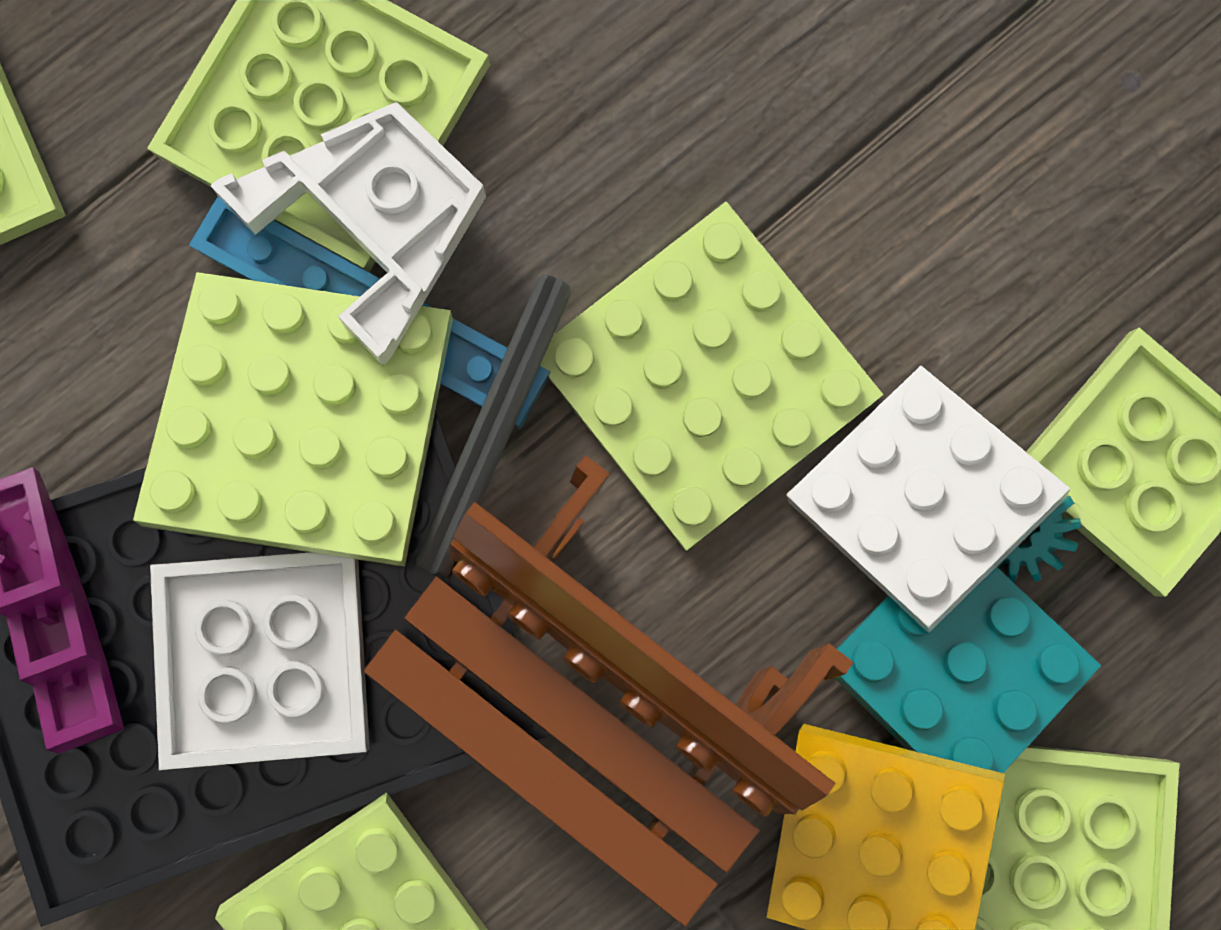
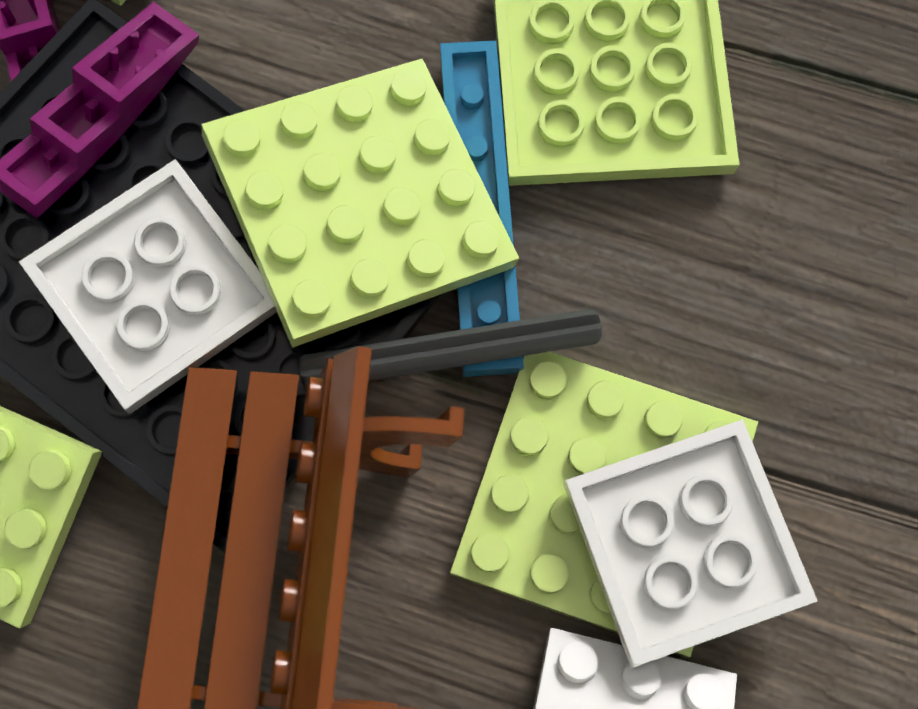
camera: 55 degrees right, 10 degrees down
white wing [210,102,486,365] -> none
none -> white plate [563,419,818,668]

